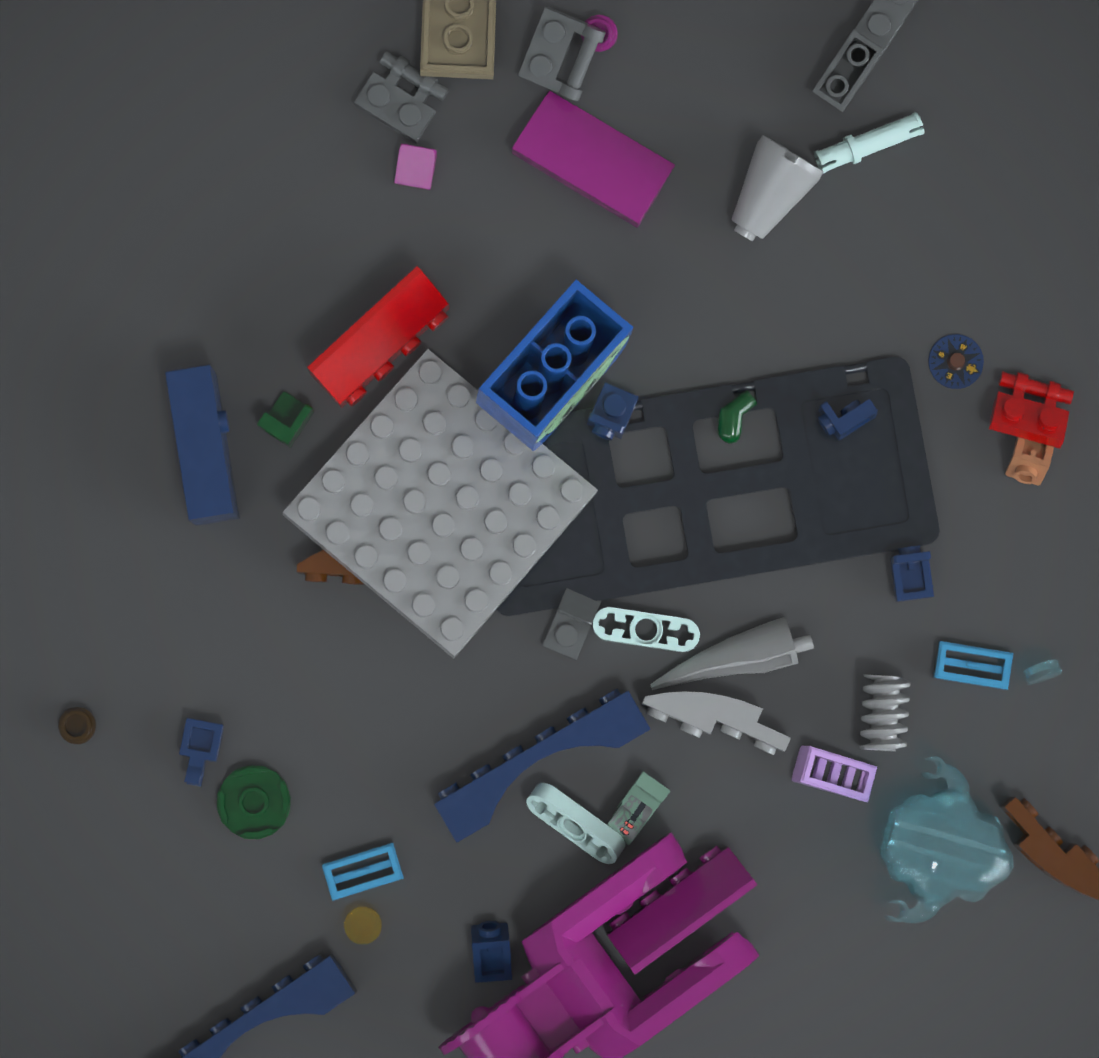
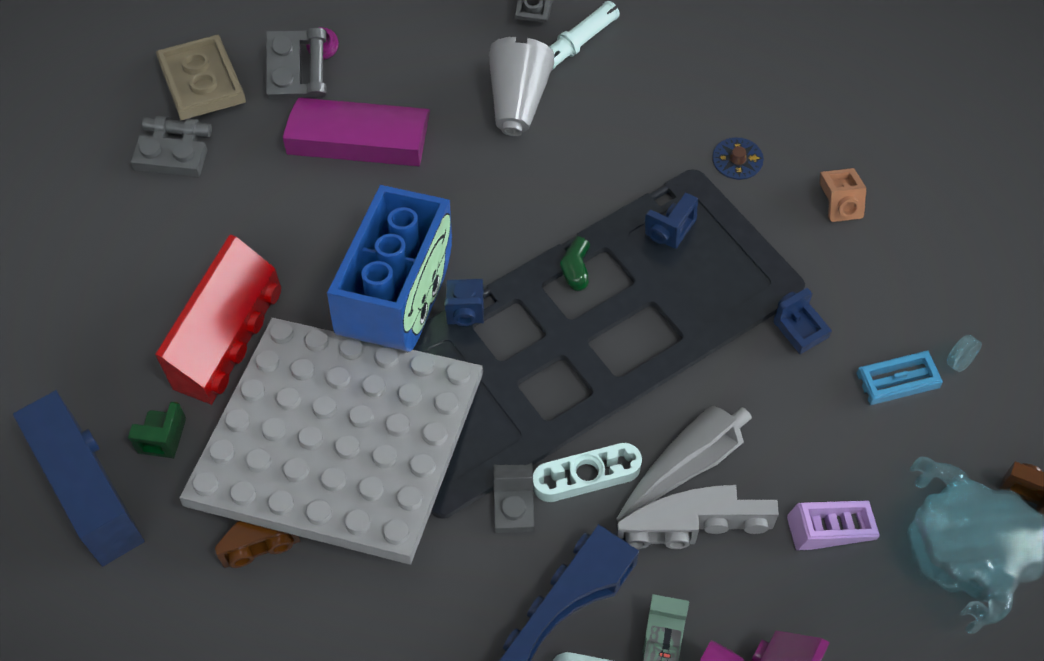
camera: 20 degrees left, 25 degrees down
magenta slope [394,144,437,190] -> none
light grey piece [859,675,911,751] -> none
red plate [989,371,1074,449] -> none

